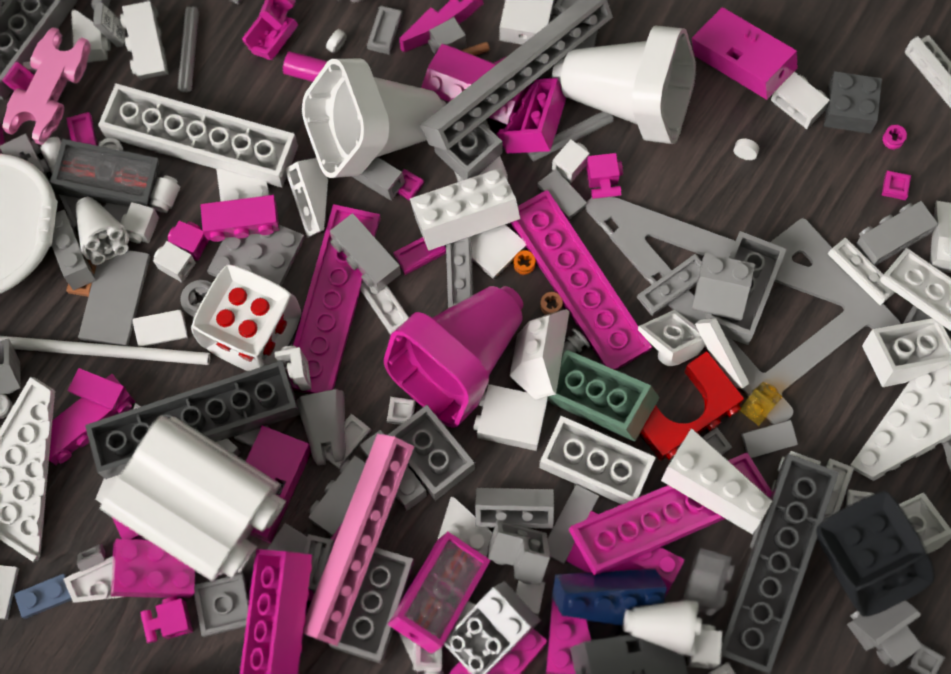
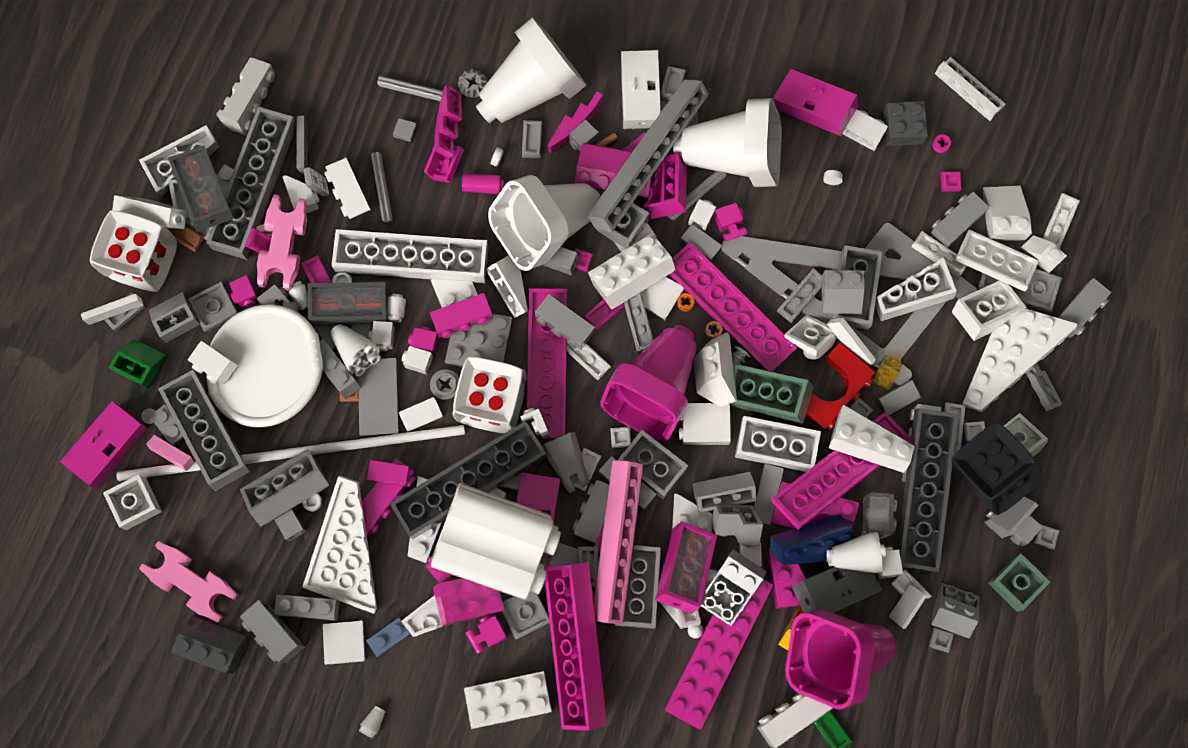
camera: 15 degrees left, 5 degrees up
light grey tile [77,544,105,572] -> none
none -> white wedge [875,257,957,321]

